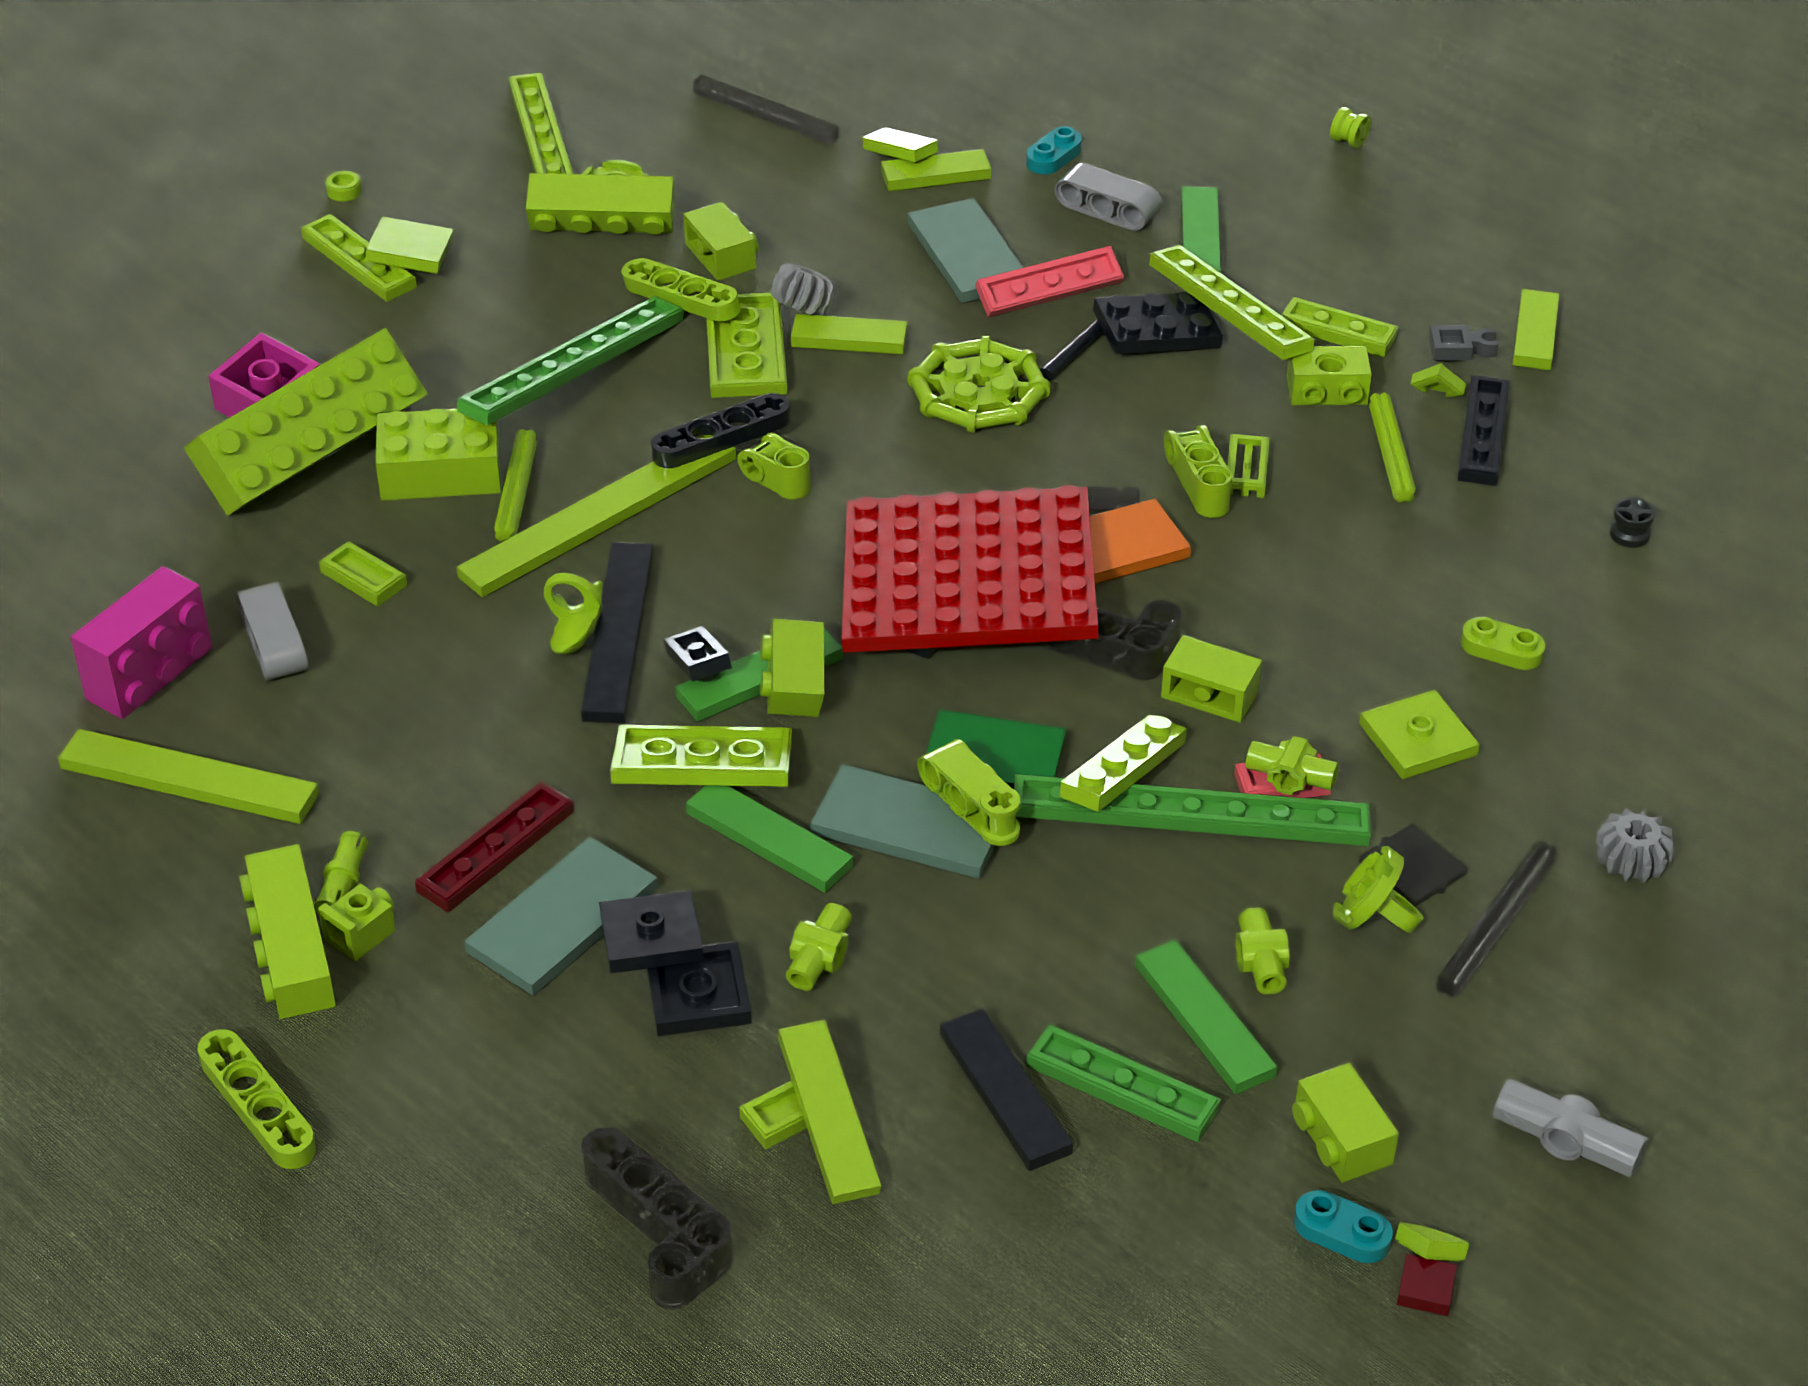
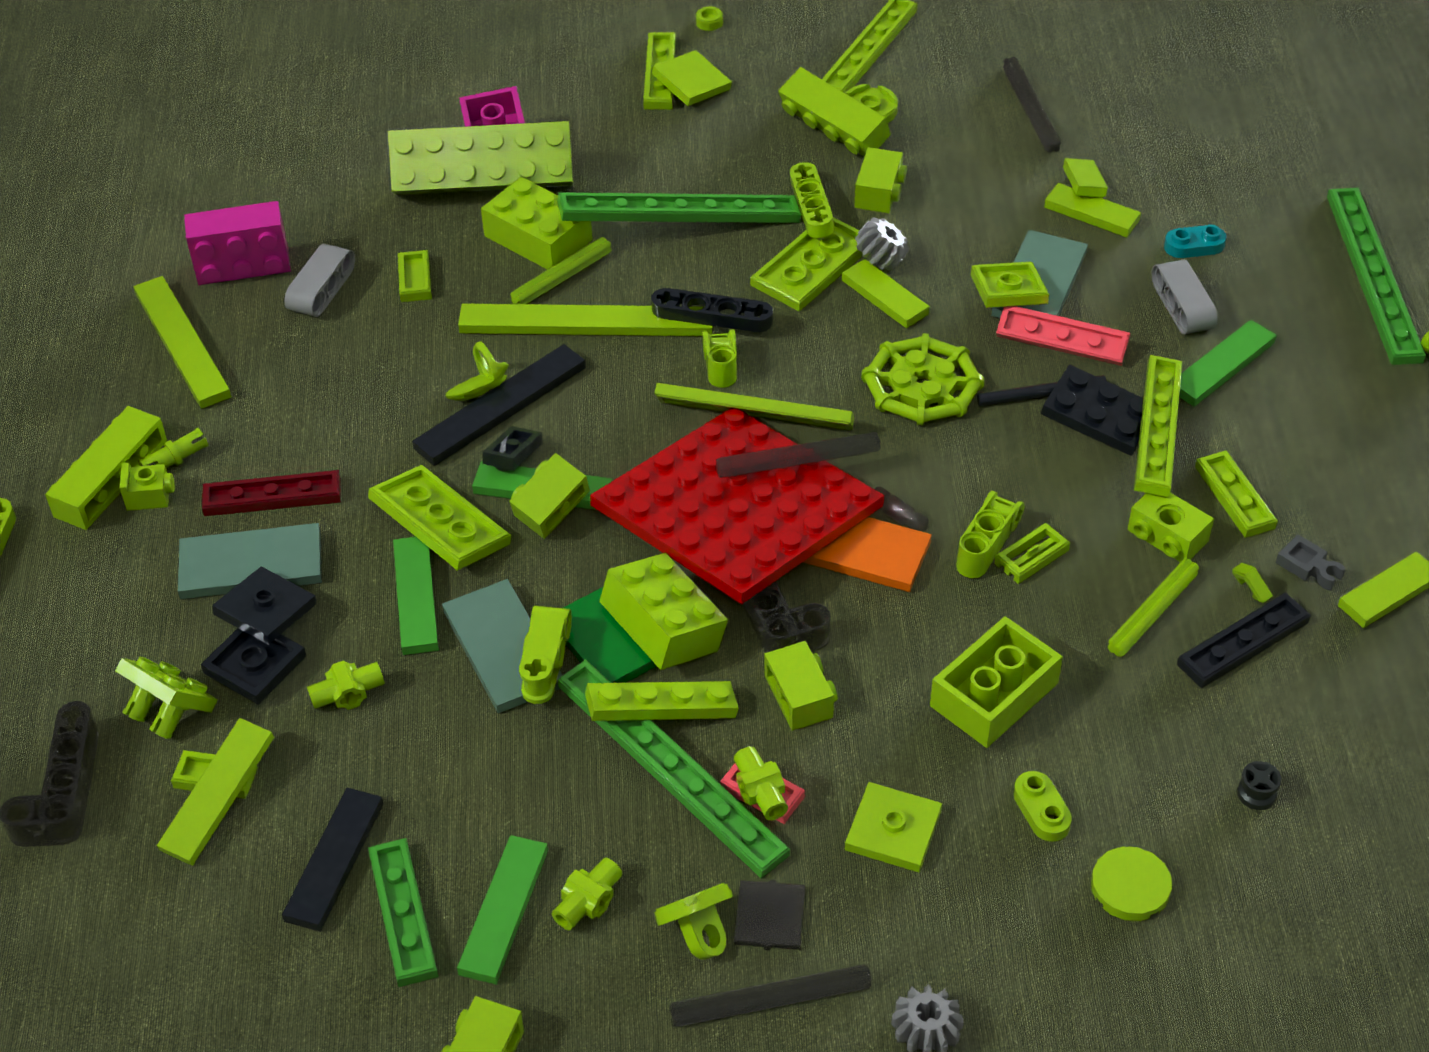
camera: 45 degrees right, 5 degrees up
none -> lime plate [115,657,218,739]
none -> lime brick [599,553,728,670]
none -> lime tile [655,383,854,431]
none -> clear smoke axle [715,432,880,478]
none -> lime brick [930,616,1063,748]
none -> lime plate [971,262,1049,308]
none -> lime tile [1091,846,1172,921]
none -> bright green tile [1327,188,1426,365]

